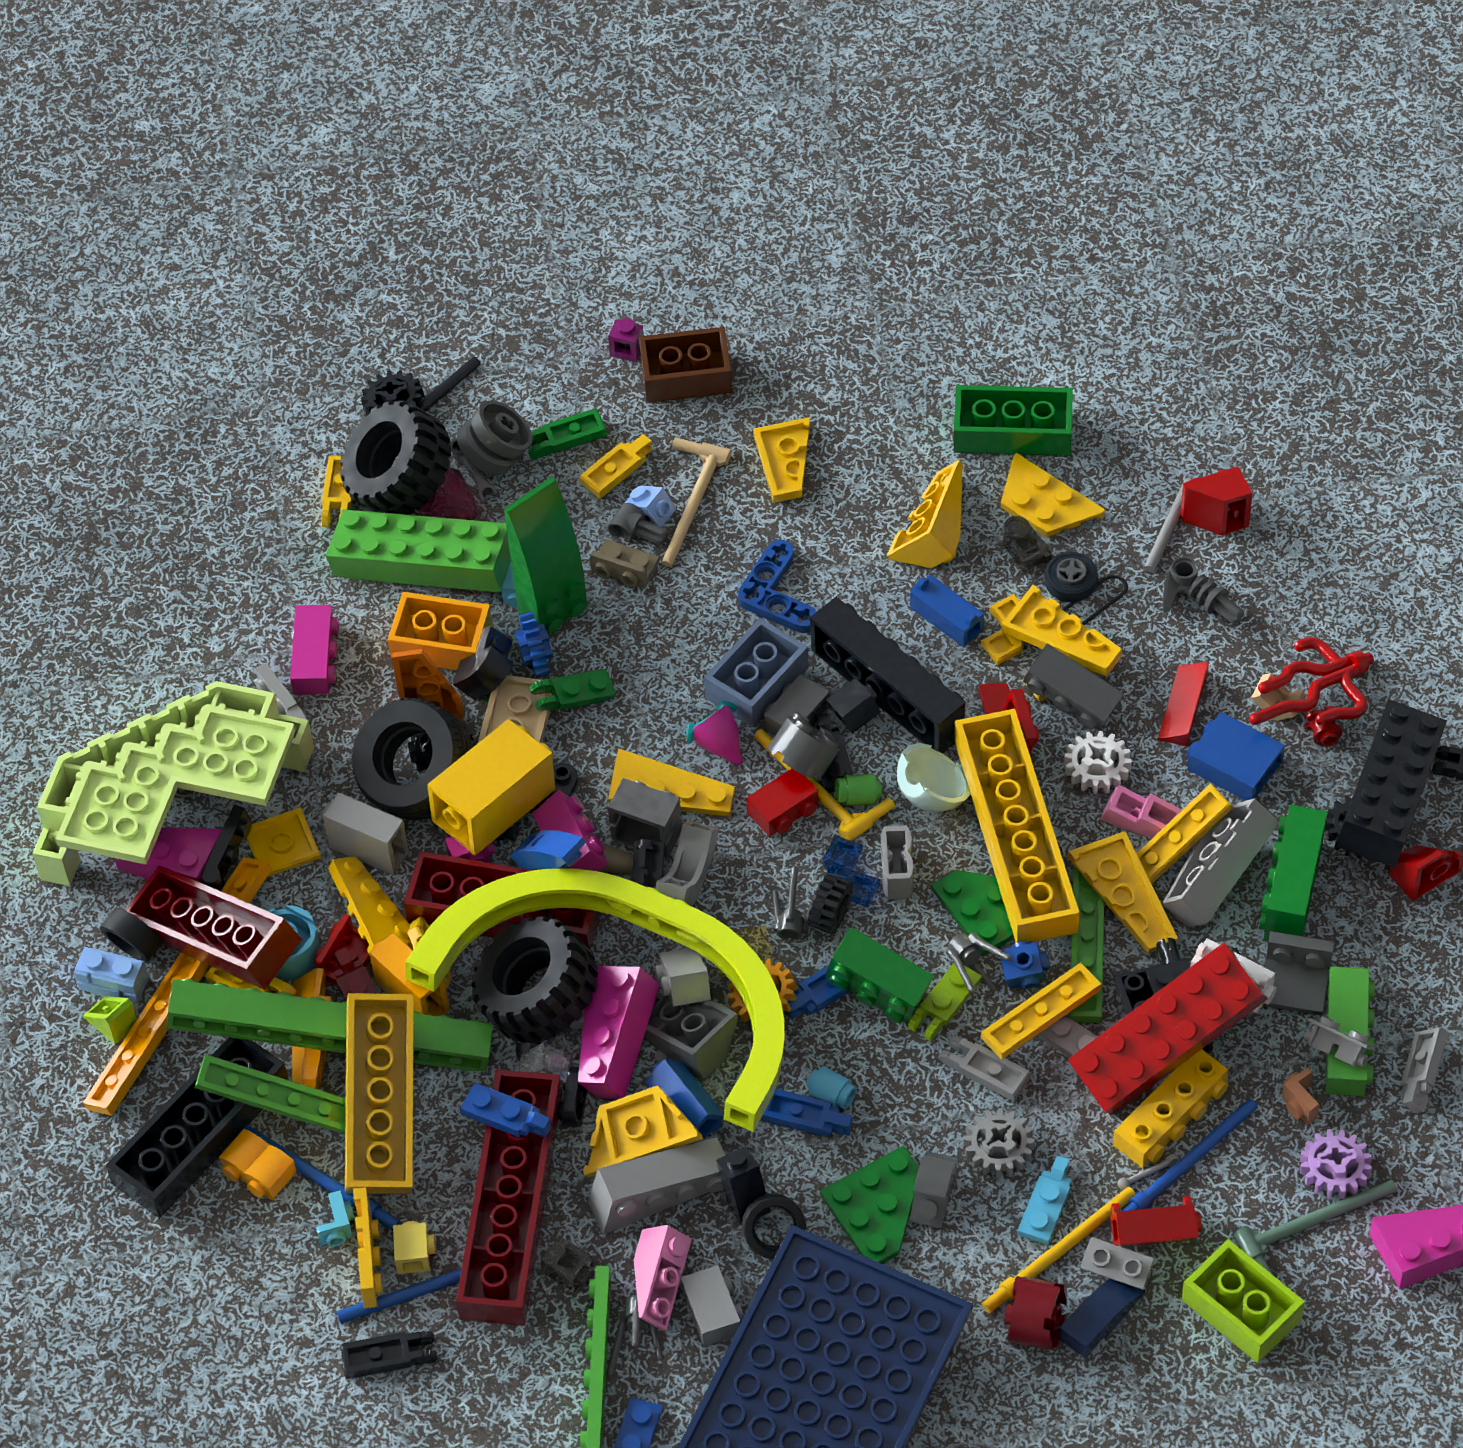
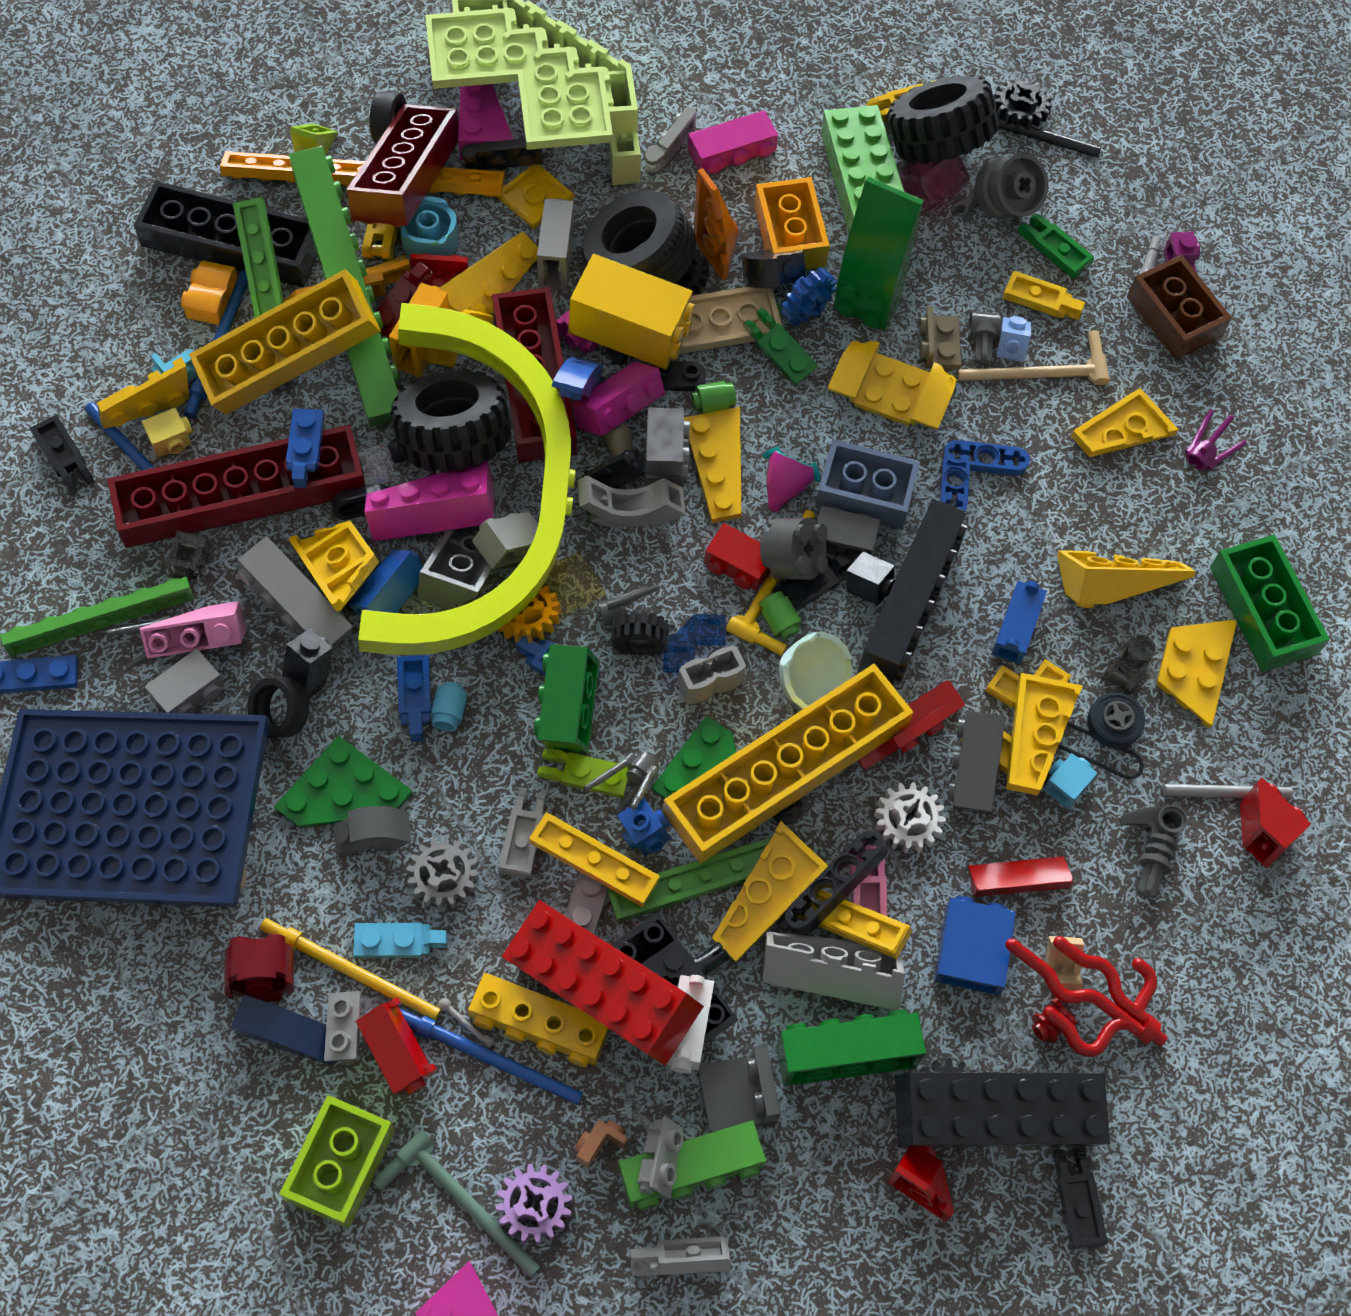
camera: 60 degrees right, 10 degrees up
light blue brick [74,947,149,1004] -> none
none -> bright green brick [691,381,736,414]
none -> black beam [785,831,887,935]
none -> yellow piece [828,341,957,430]
none -> medium azure brick [1043,753,1097,810]
none -> light grey wheel [1141,236,1161,273]
none -> magenta plant [1185,409,1247,471]

